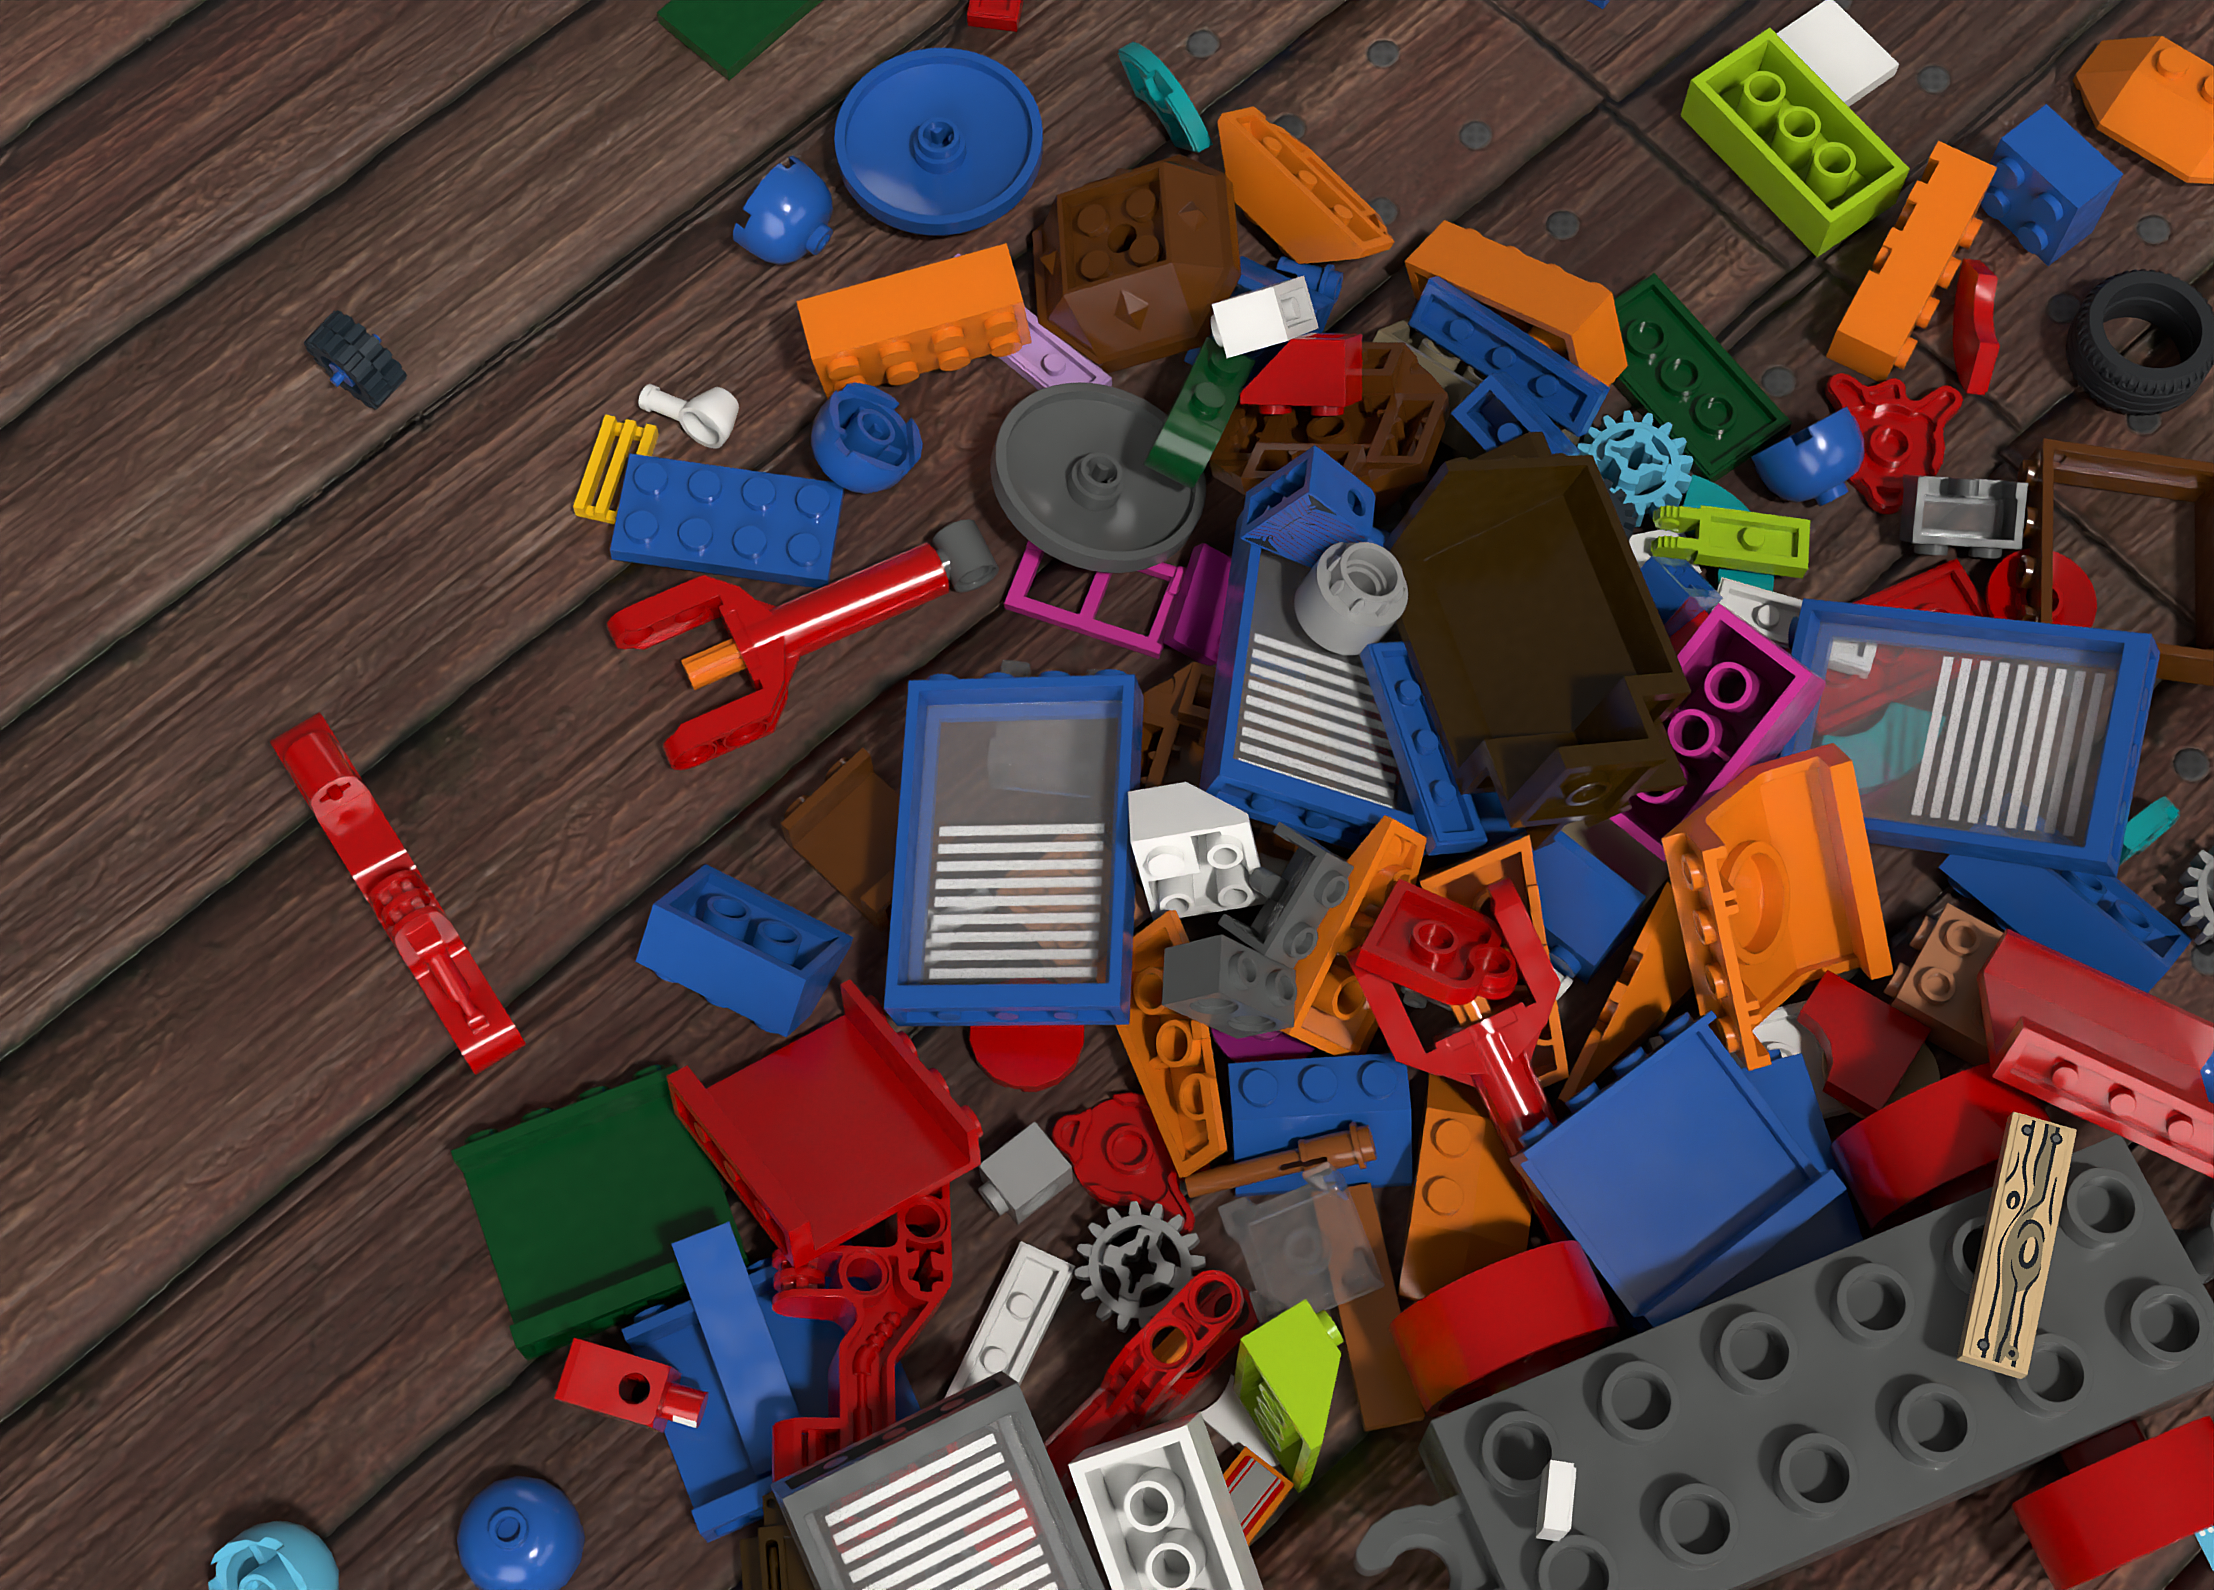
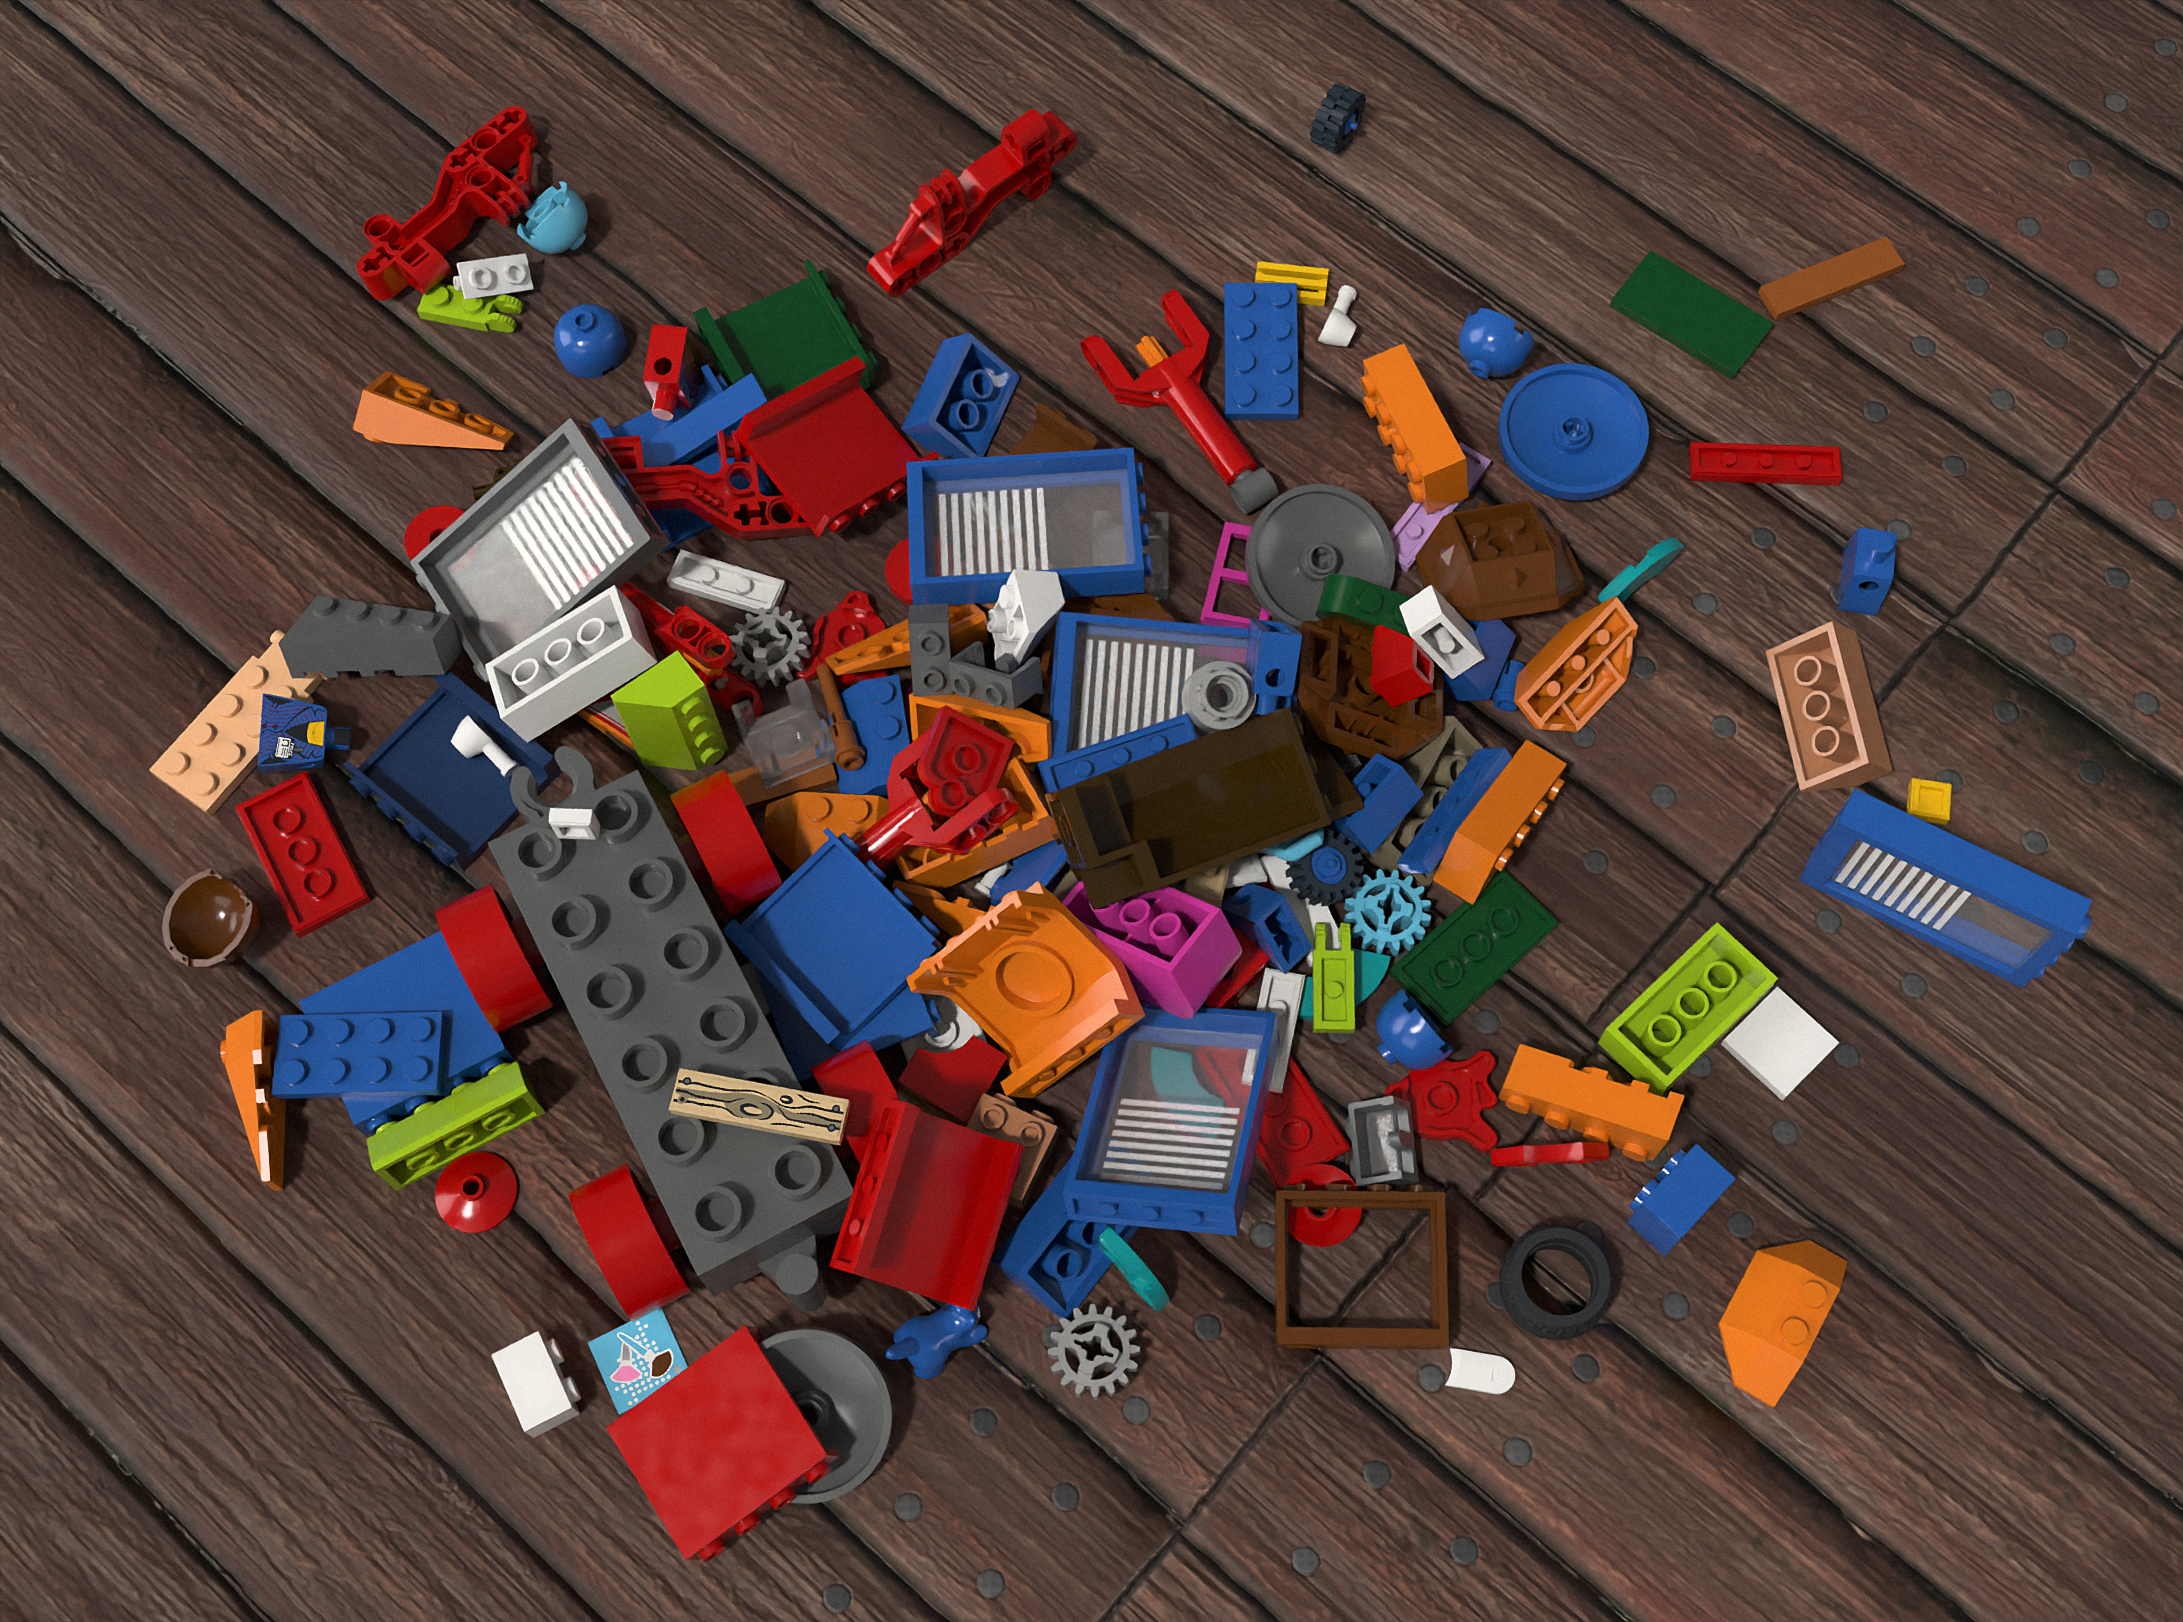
camera: 85 degrees right, 0 degrees up
blue cylinder [811,382,923,494] -> none
light grey brick [978,1122,1073,1225] -> none

